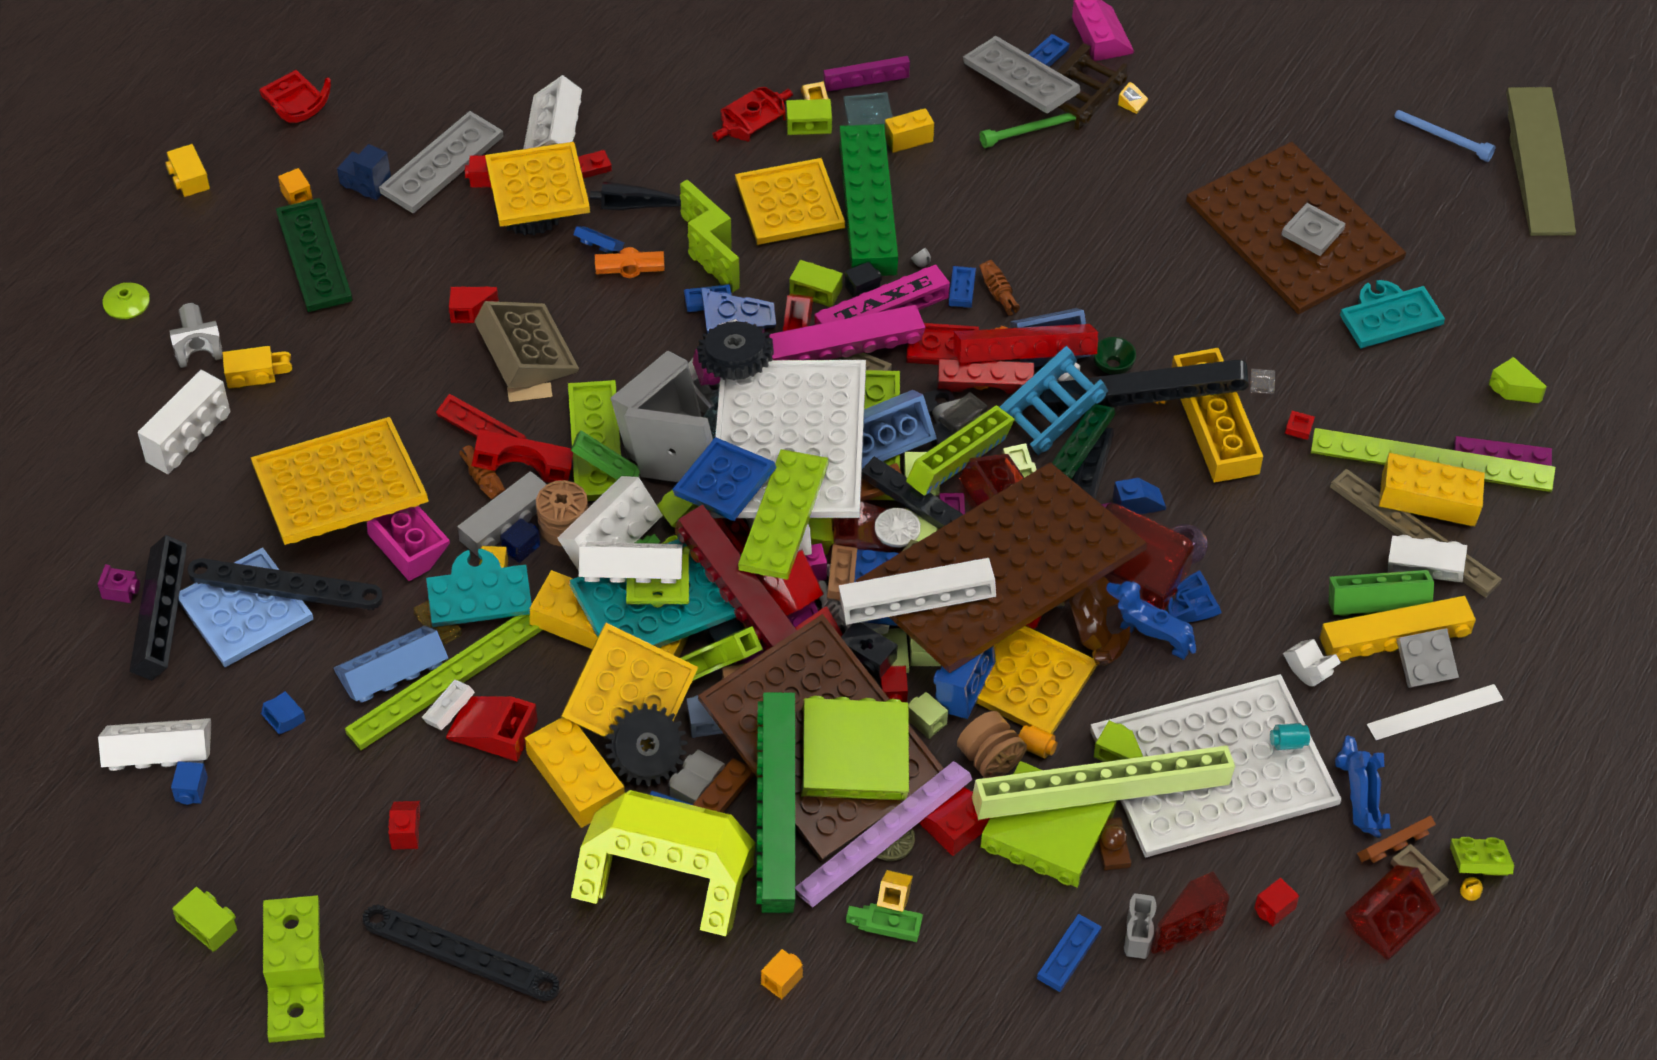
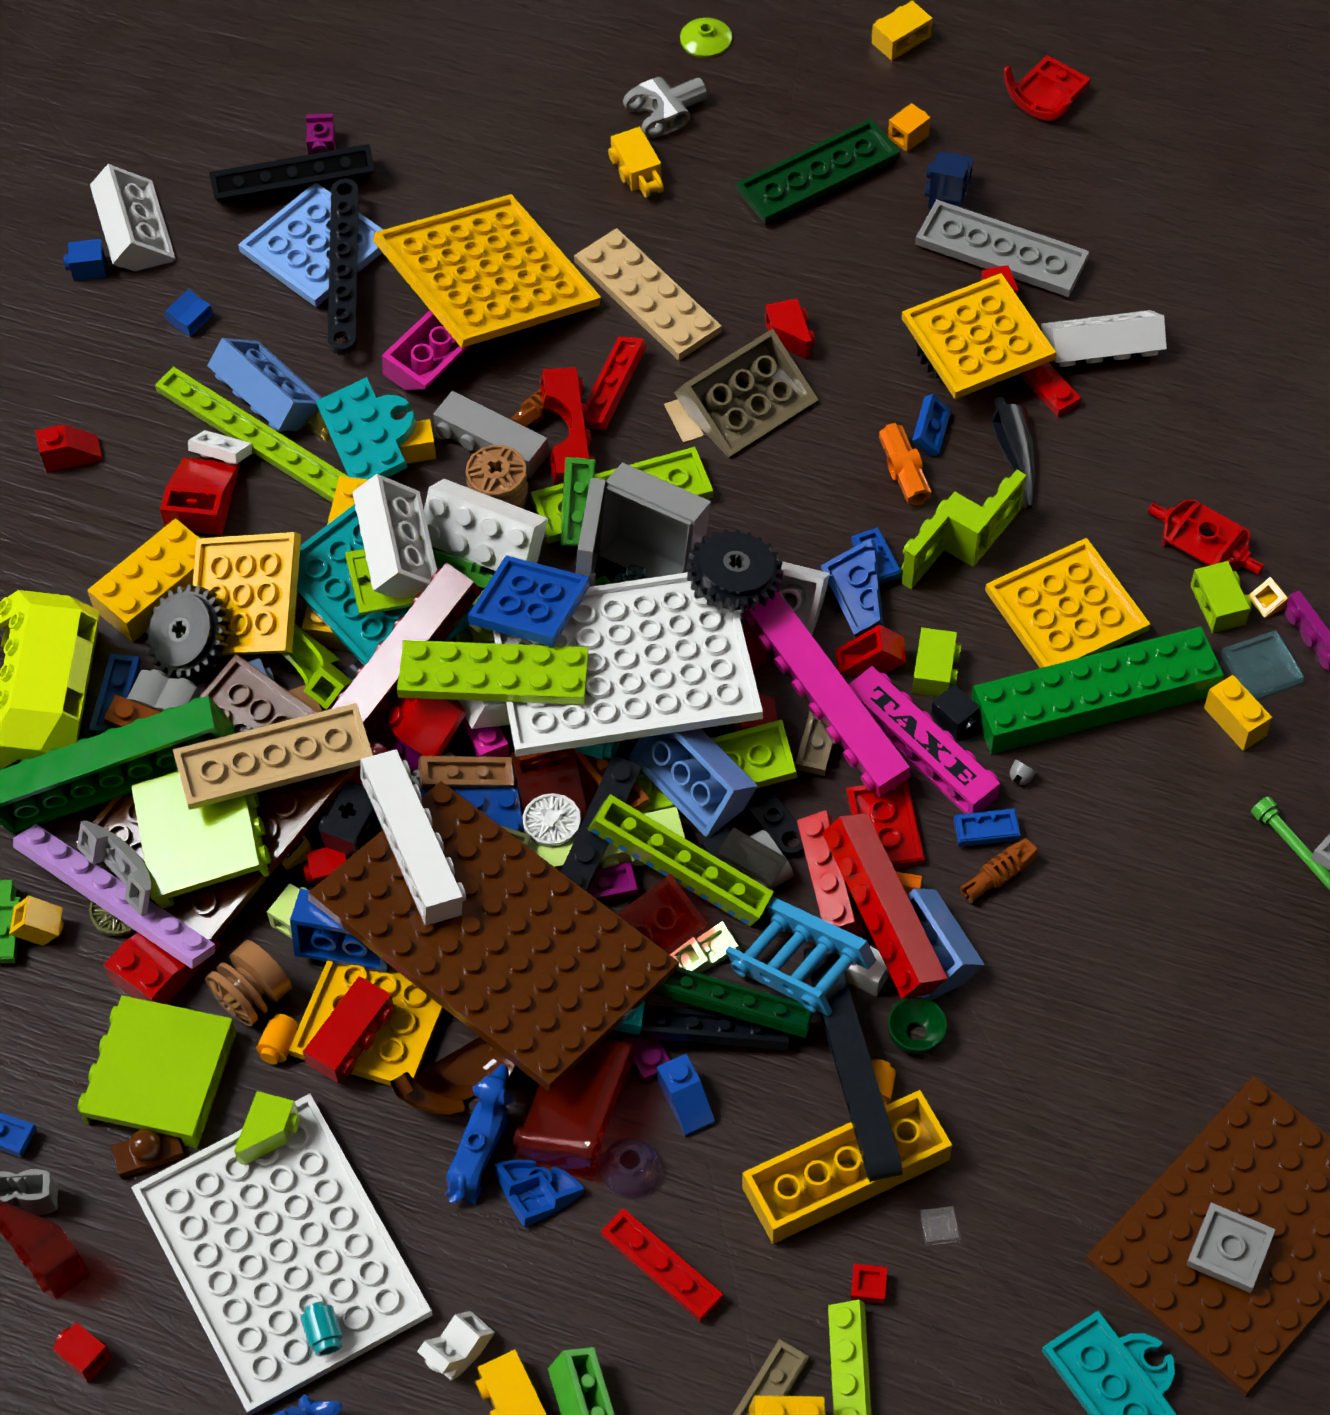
camera: 80 degrees right, 5 degrees up
white brick [138,370,230,474] -> none
clear blue brick [500,518,540,563] -> none
yellowish green brick [972,745,1235,820] -> none
none -> light grey slope [77,821,151,916]
none -> tan plate [173,703,373,810]
none -> red brick [303,976,394,1084]
none -> tan plate [574,228,722,361]
none -> red plate [600,1208,723,1323]

